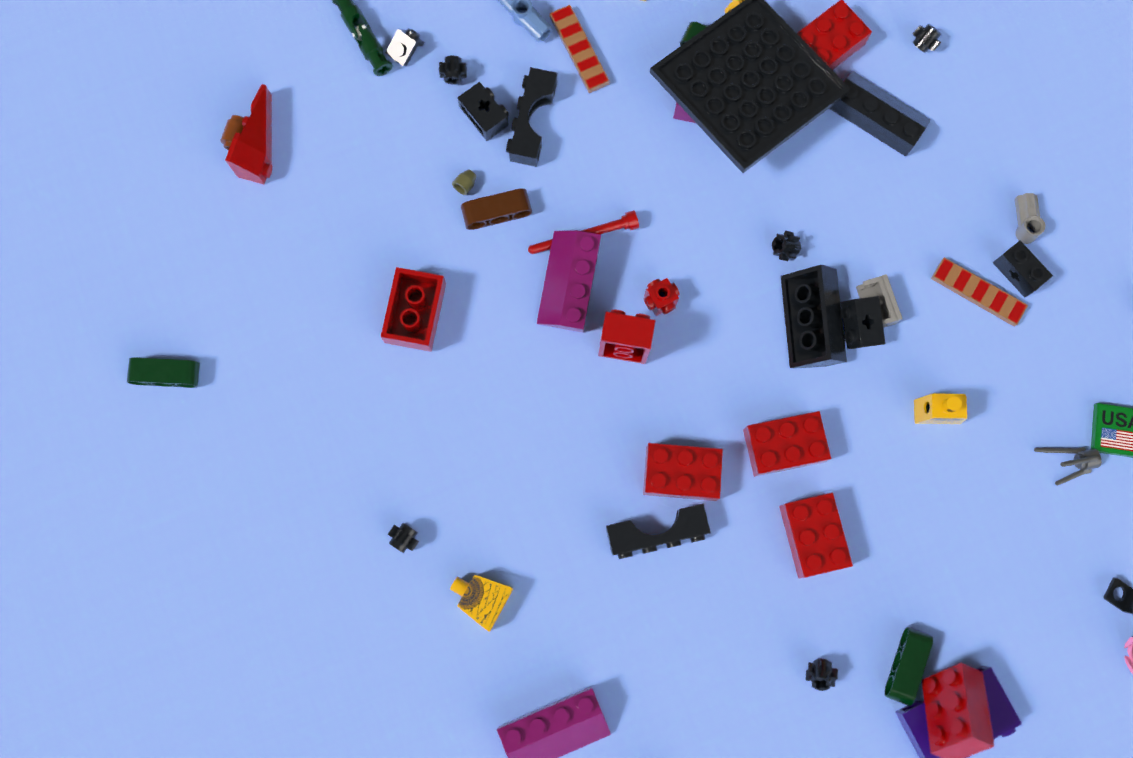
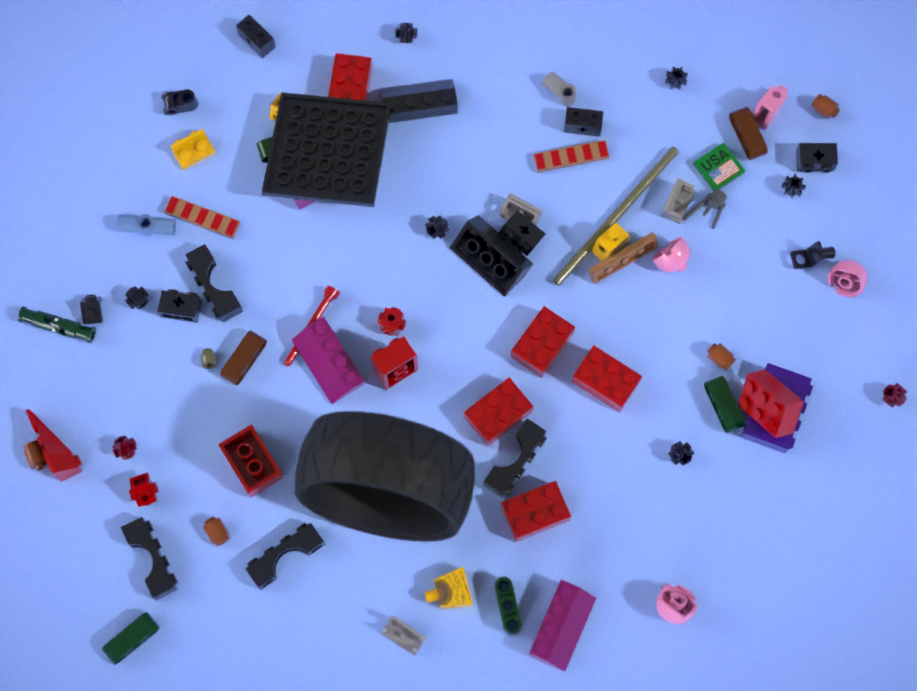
camera: 40 degrees left, 5 degrees down
black gear [387,523,419,554] -> none
none -> dark red gear [112,436,137,460]
none -> black arch [120,517,178,601]
none -> red brick [129,472,159,507]
none -> dark orange brick [203,516,230,547]
none -> black arch [245,522,326,591]
none -> black tyre [295,411,475,542]
none -> light grey hinge [381,615,426,656]
none -> dark green beam [494,577,522,636]
none -> red brick [501,480,571,542]
none -> olive piece [553,146,679,286]
none -> medium nougat tile [589,232,658,284]
none -> bright pink cylinder [652,236,690,272]
none -> light grey hinge [661,178,695,224]
none -> dark orange brick [707,343,736,370]

